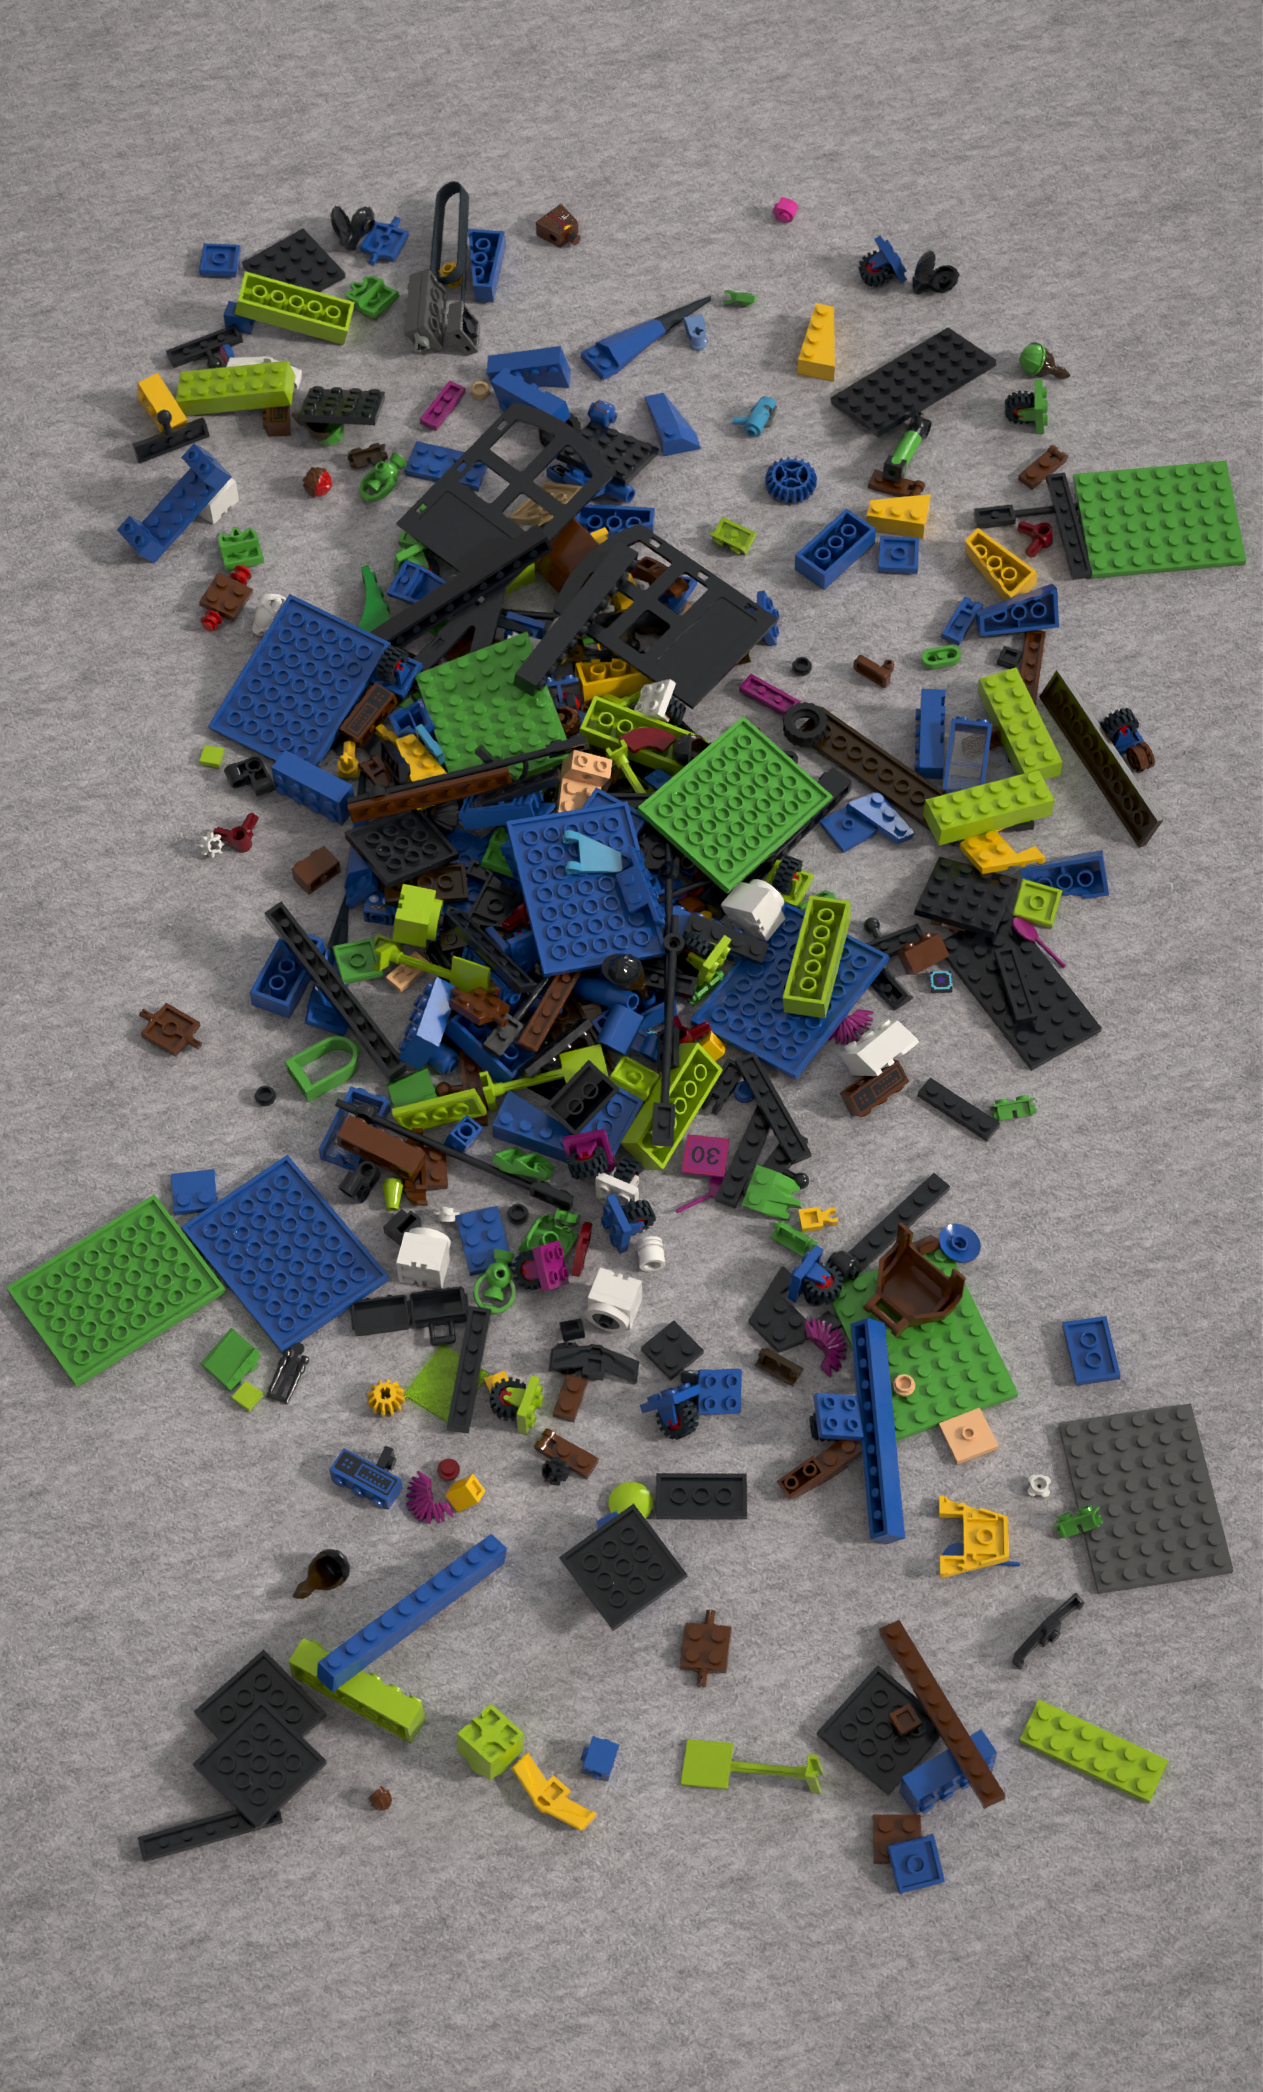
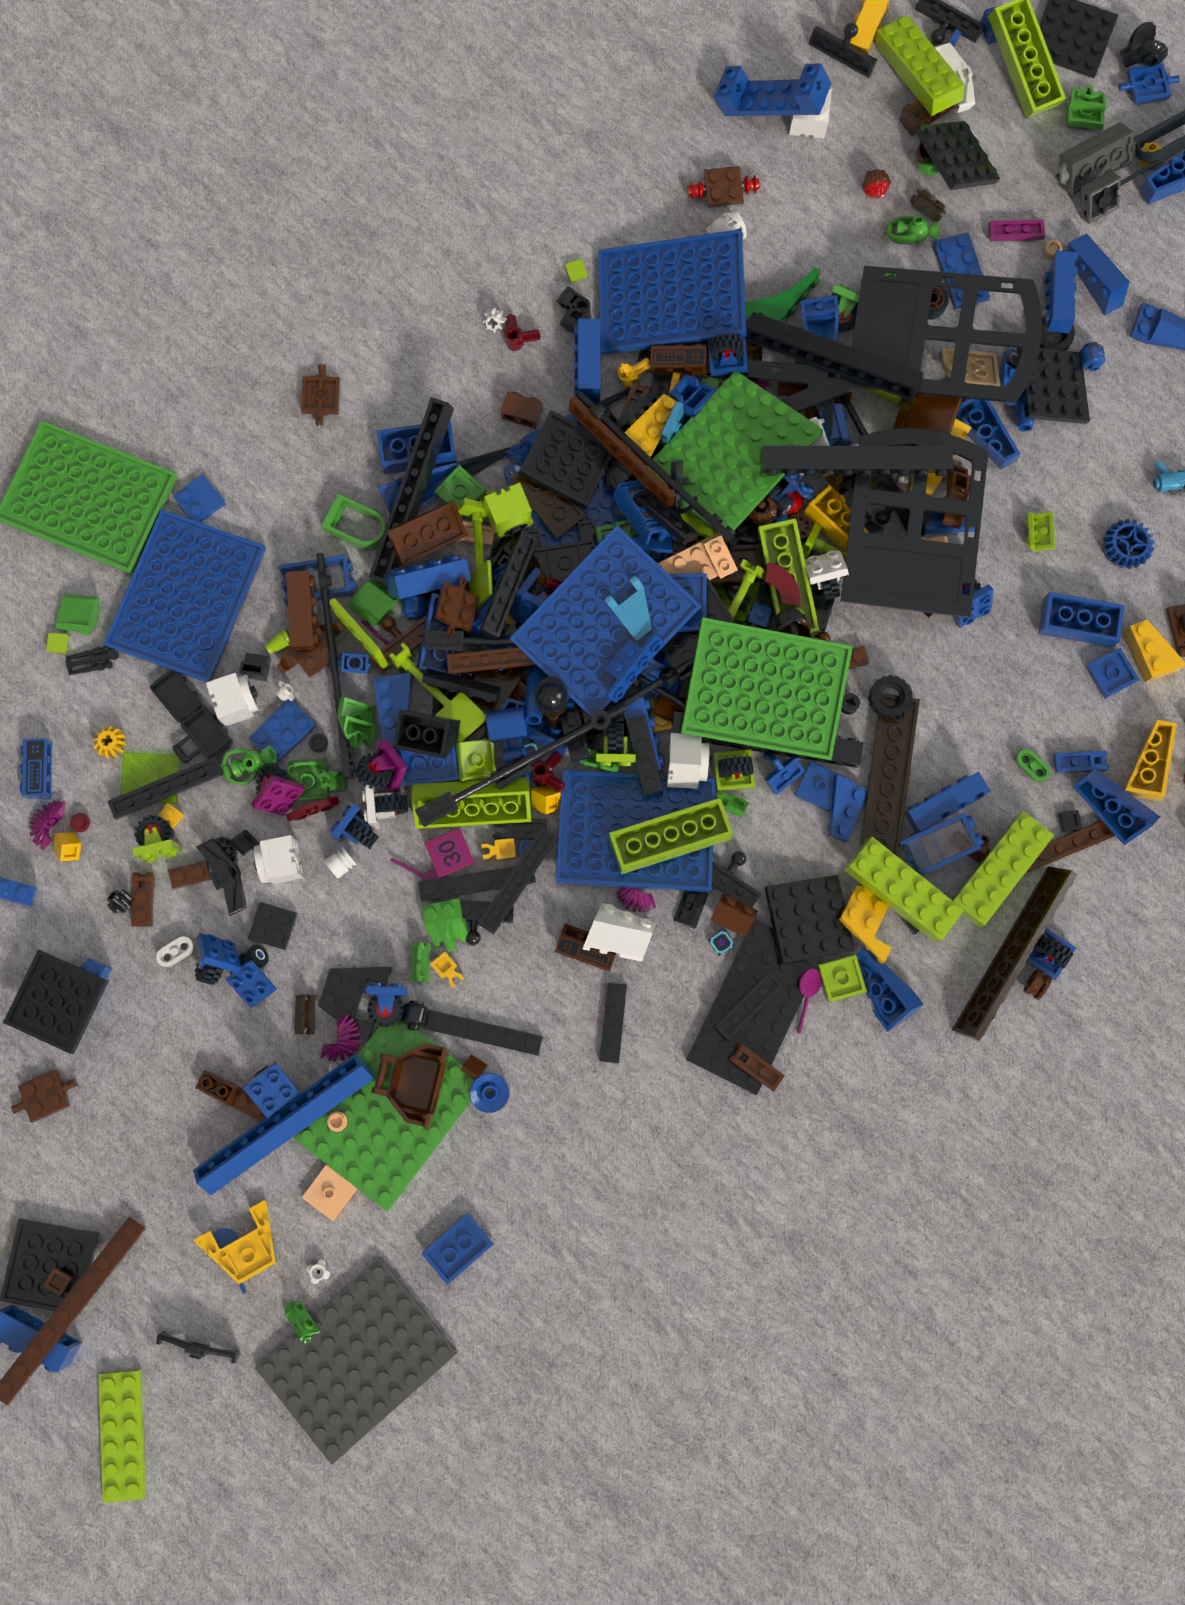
camera: 55 degrees right, 20 degrees up
bright green plate [218,527,264,572] -> none
black plate [255,1086,276,1106] -> none
black piece [338,1161,380,1204] -> none
black plate [376,1446,397,1472] -> none
lime dish [608,1482,653,1519] -> none
blue wedge [645,393,700,457] -> none
black plate [656,1473,747,1519] -> none
magenta plate [739,674,801,716] -> none
black plate [792,657,812,676] -> none
reddish brown piece [853,655,894,688] -> none
bright green hinge [990,1095,1036,1122] -> none
none -> white plate [156,936,194,967]
none -> reddish brown plate [387,500,468,567]
none -> yellow plate [481,839,516,860]
none -> reddish brown plate [728,1043,785,1092]
none -> blue plate [764,752,805,795]

